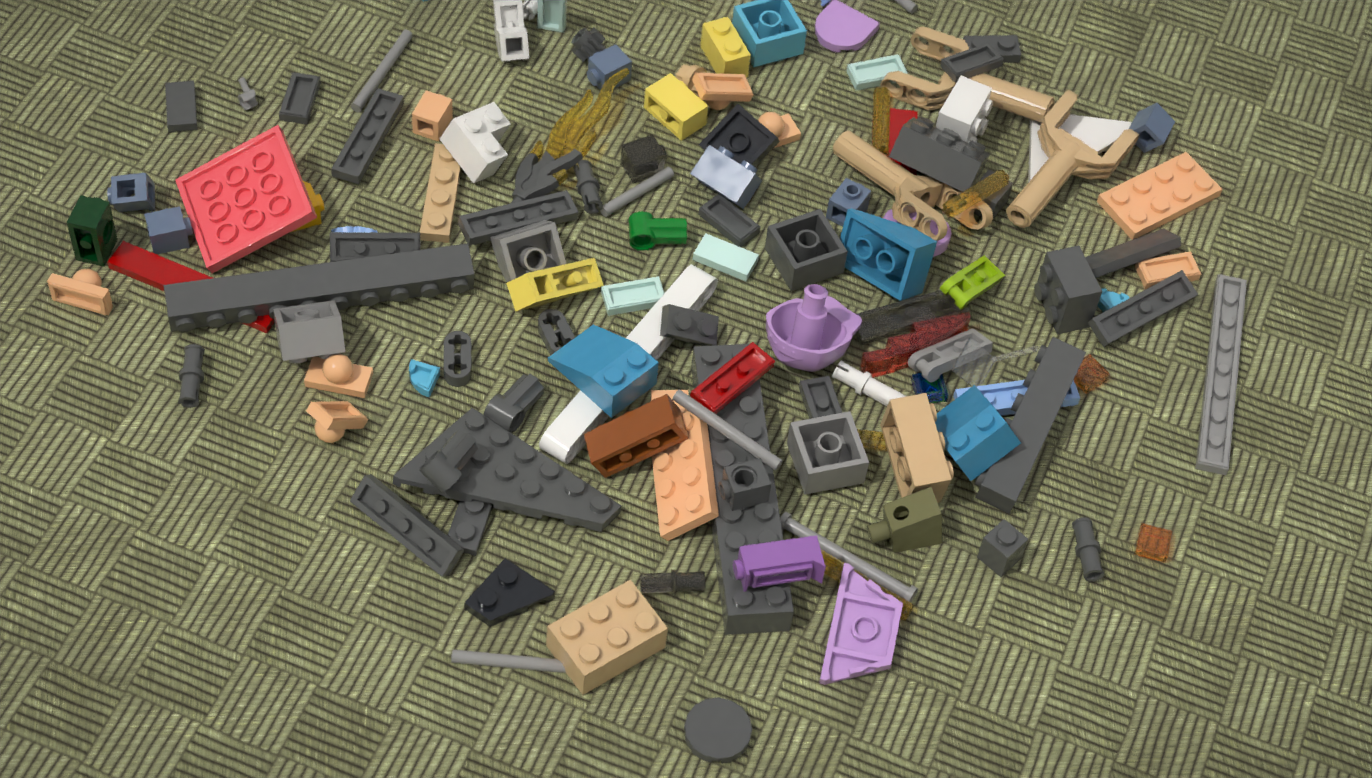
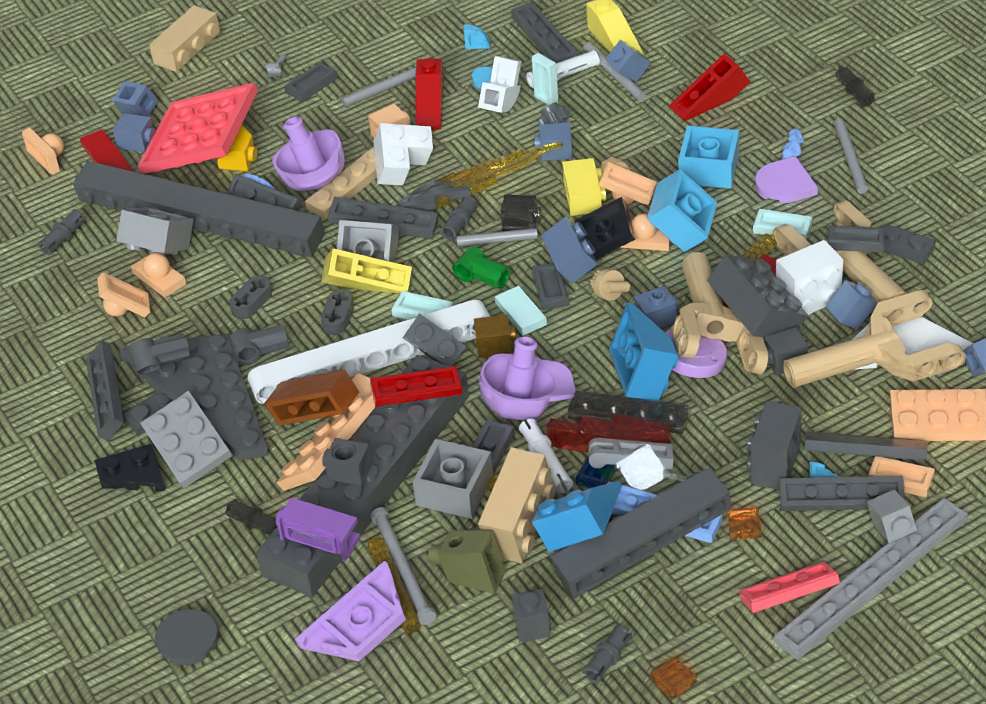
camera: 45 degrees right, 10 degrees down
dark green brick [67,195,118,267] -> none
dark grey tile [165,81,198,132] -> none
dark grey plate [331,88,404,184] -> none
medium azure tile [409,359,440,397] -> none
light grey bar [451,649,566,673] -> none
tan brick [546,579,668,695] -> none
dark azure slope [548,324,659,418] -> none
light grey bar [672,389,783,471] -> none
light yellow brick [700,17,751,78] -> none
dark grey brick [765,209,848,291] -> none
lime plate [939,255,1005,310] -> none
clear yellow axle [942,170,1010,218] -> none
none -> light grey plate [140,391,233,489]
none -> tan brick [149,5,220,72]
none -> lavender piece [272,117,345,191]
none -> red slope [415,58,444,130]
none -> medium azure tile [472,67,493,89]
none -> pearl gold brick [474,314,516,358]
none -> tan piece [590,269,630,301]
none -> medium azure brick [647,169,717,252]
none -> coral tile [739,562,840,613]
none -> sand blue brick [825,280,878,329]
none -> light grey brick [867,489,917,543]

